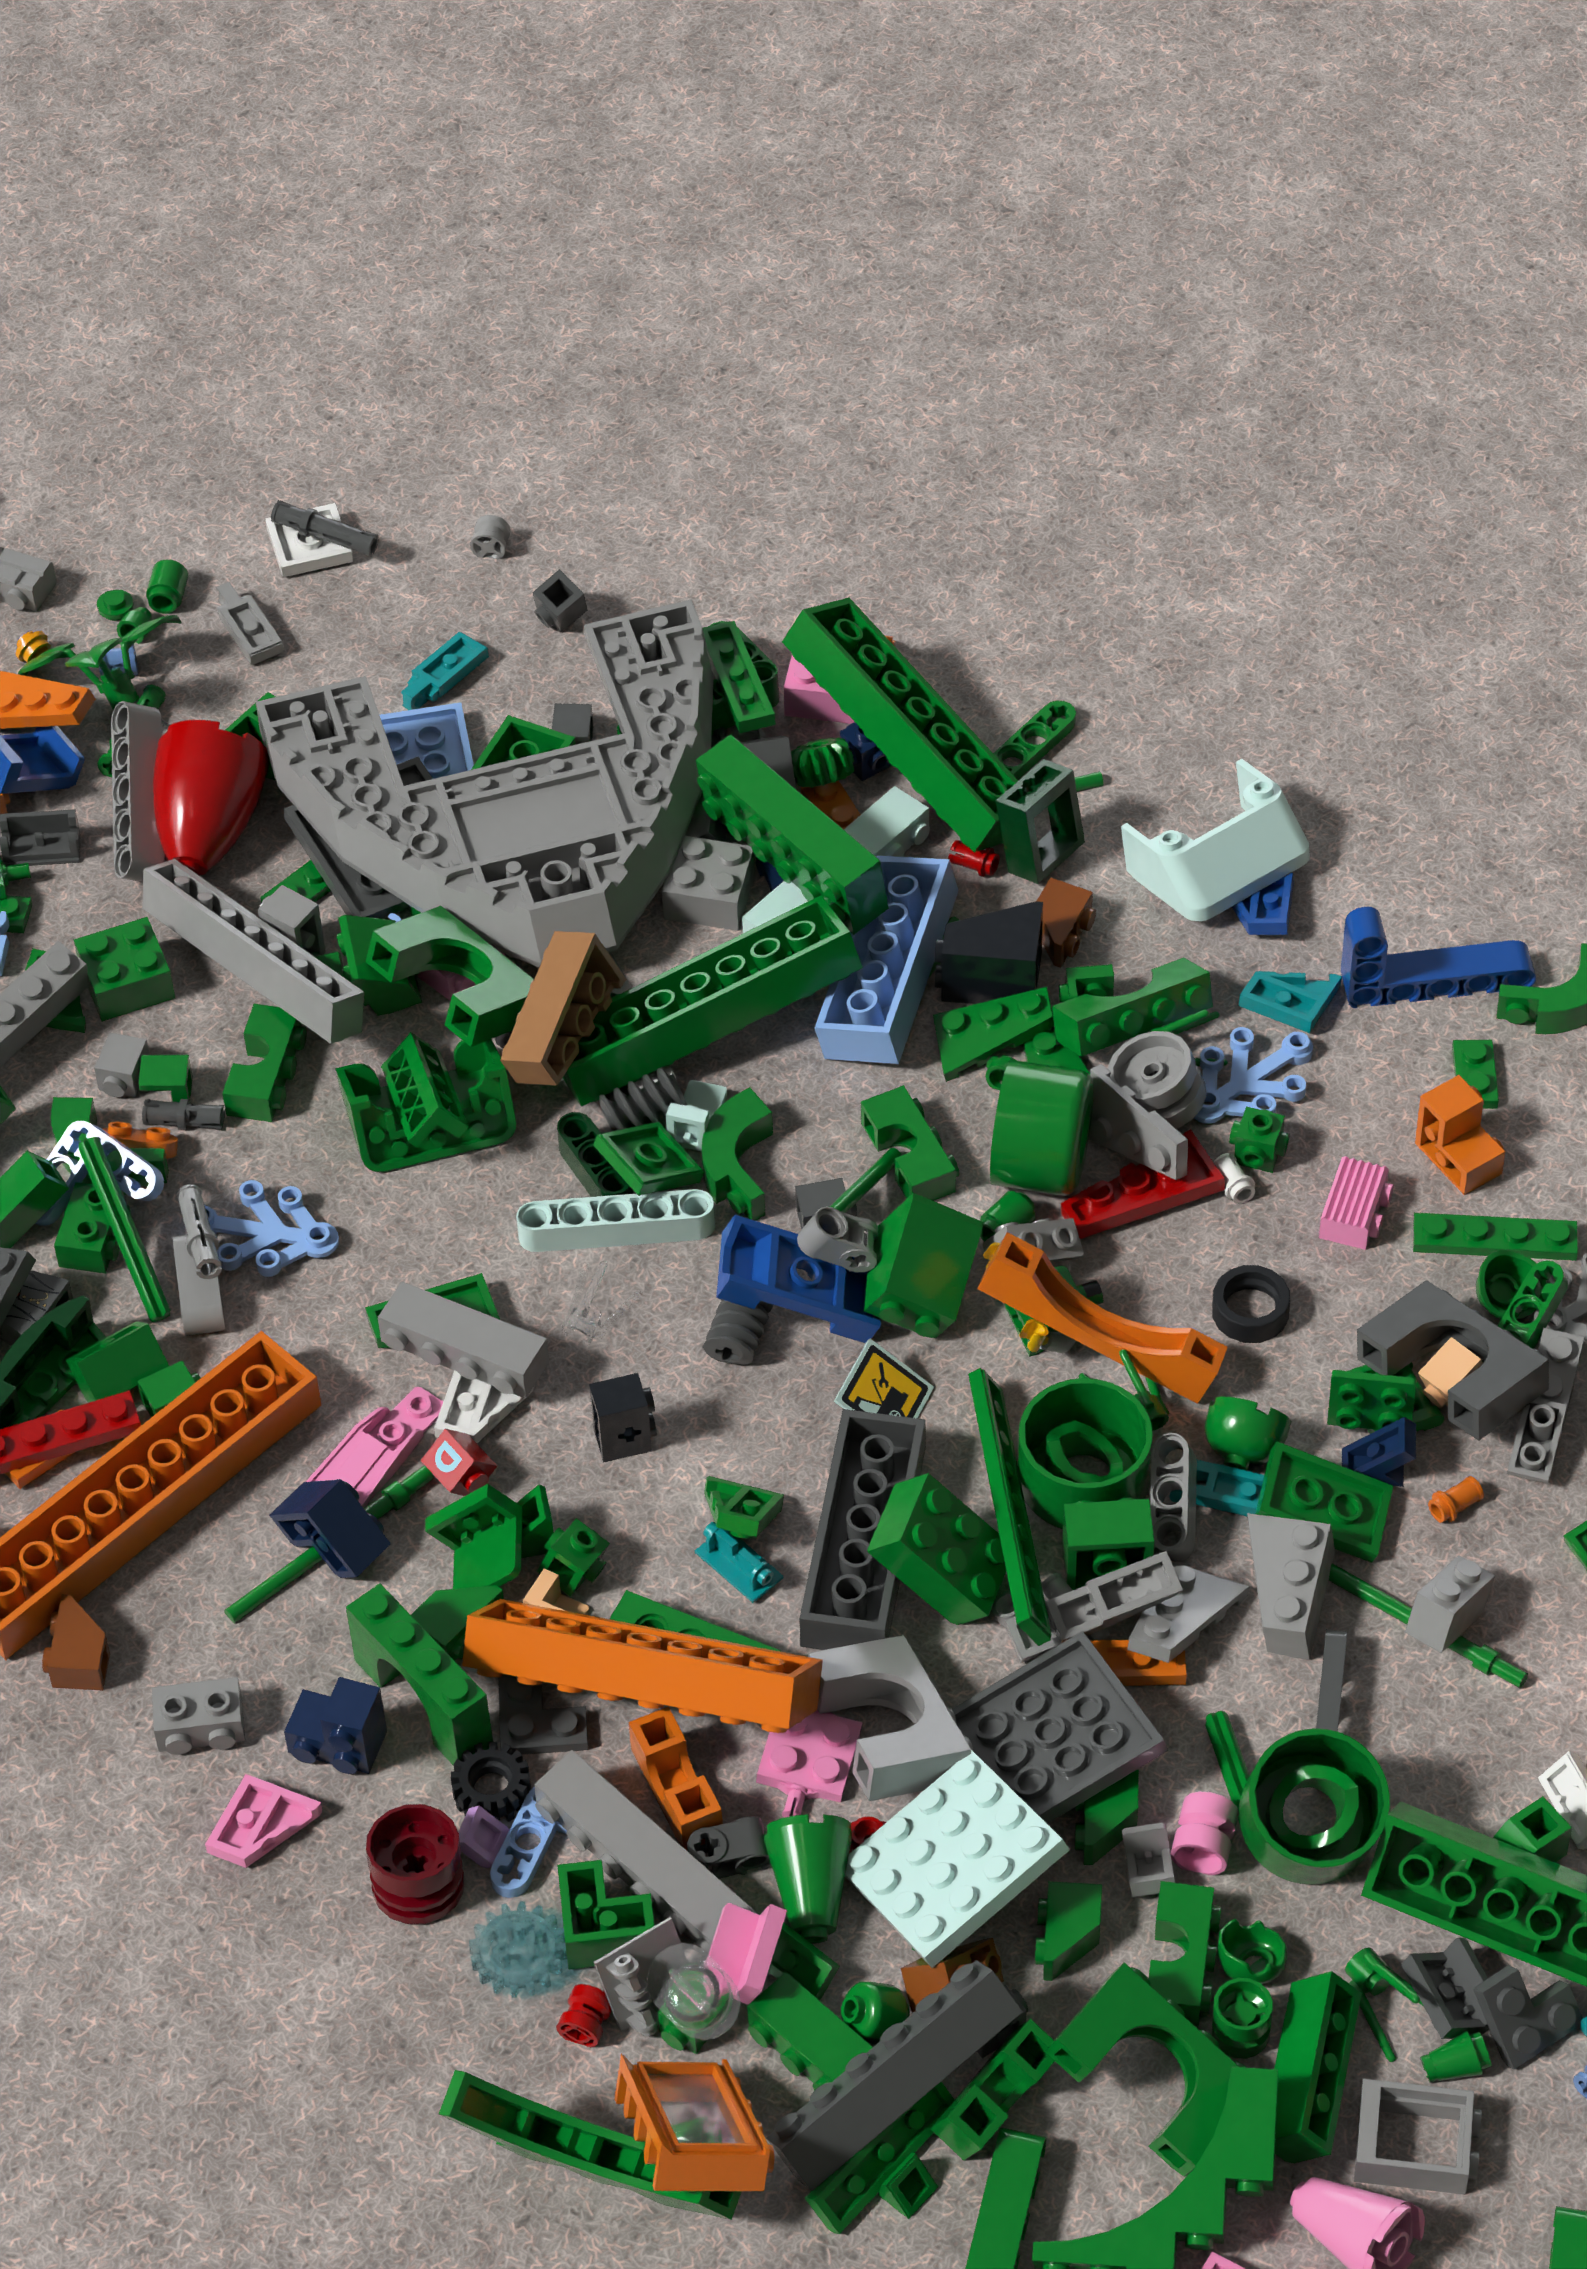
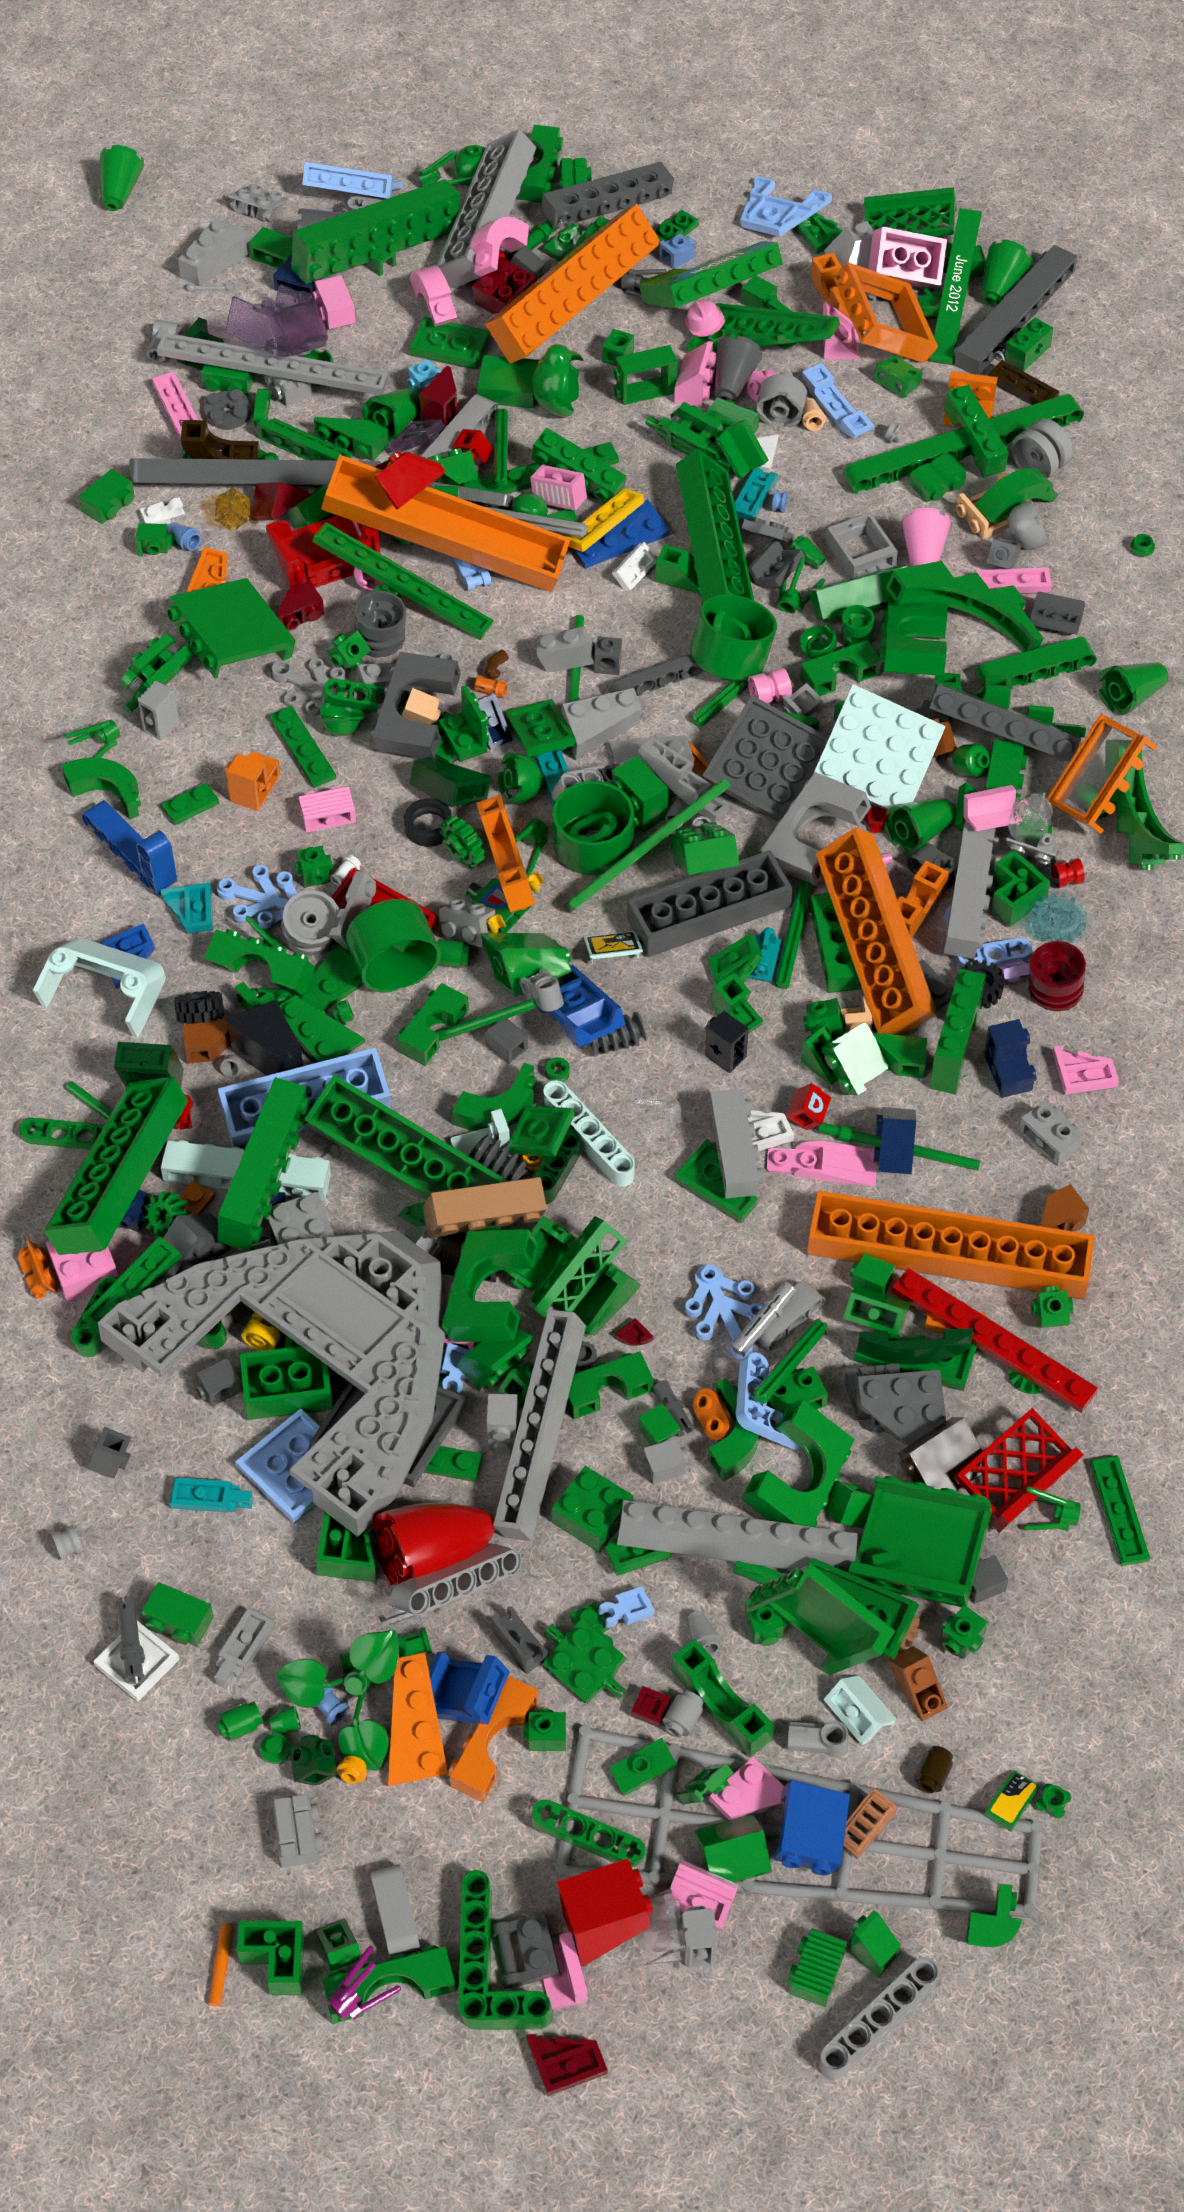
camera: 125 degrees left, 5 degrees up
none -> green brick [141,1582,214,1647]
none -> black tyre [174,991,224,1024]
none -> dark green brick [289,1735,337,1786]
none -> dark green slope [409,757,492,807]
none -> green gear [439,815,485,869]
none -> reddish brown arm [483,649,509,680]
none -> dark grey piece [576,1341,597,1368]
none -> dark grey brick [595,636,622,675]
none -> dark red tile [614,1318,654,1346]
none -> green brick [710,972,763,1034]
none -> green axle [775,880,812,989]

